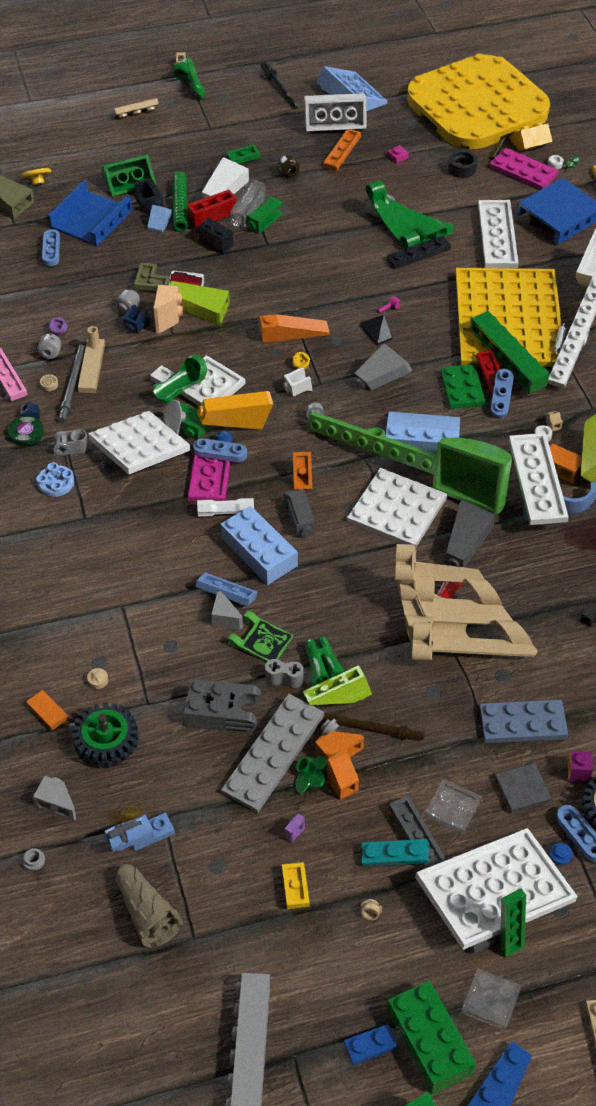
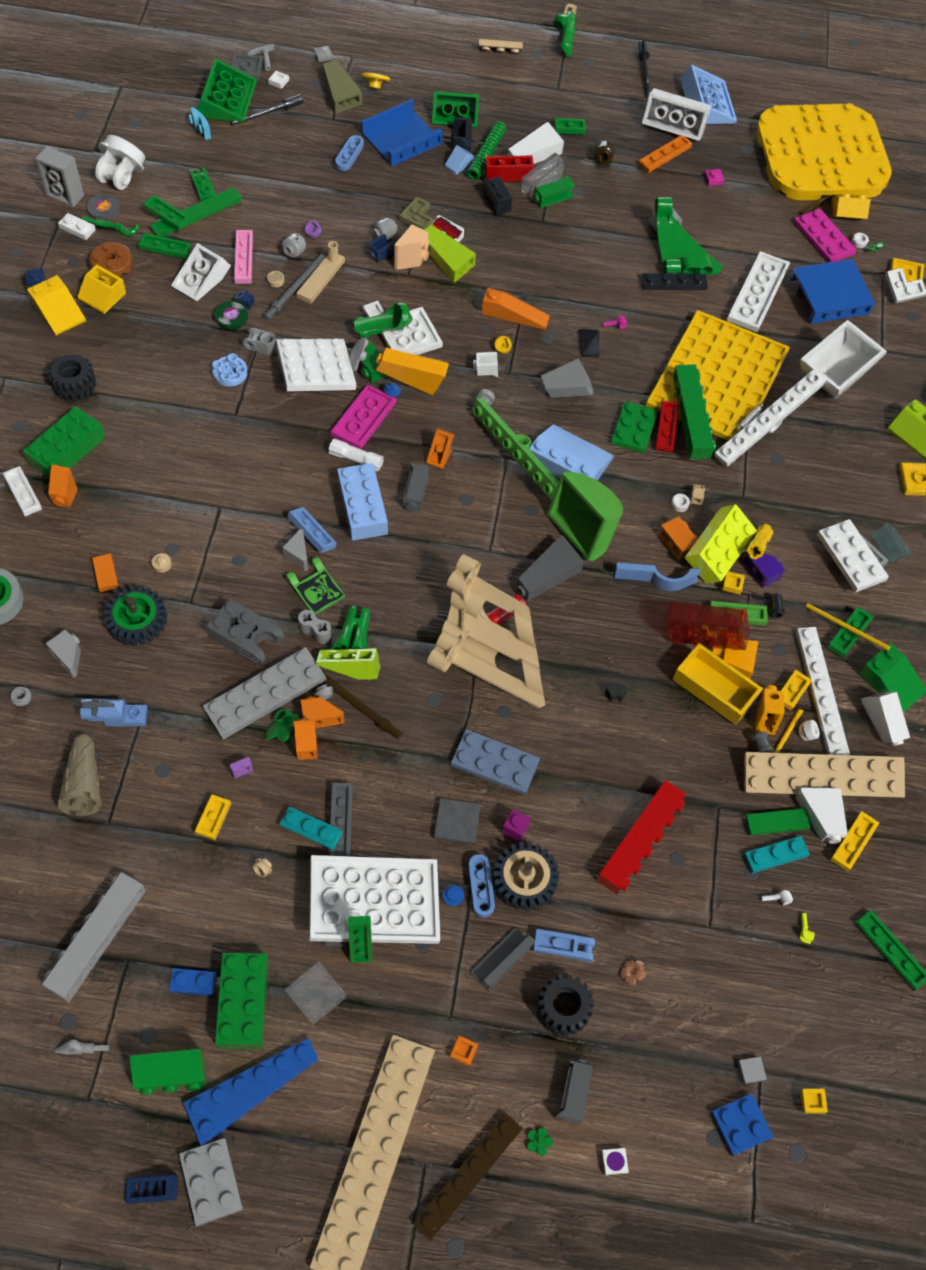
camera: 20 degrees right, 10 degrees up
clear yellow plate [120,806,144,823] -> none
medium blue plate [193,439,247,462] -> none
white plate [347,468,447,547] -> none
clear plate [424,779,482,834] -> none
black tyre [448,150,478,178] -> none
medium blue plate [490,369,514,419] -> none
white plate [509,433,569,525] -> none

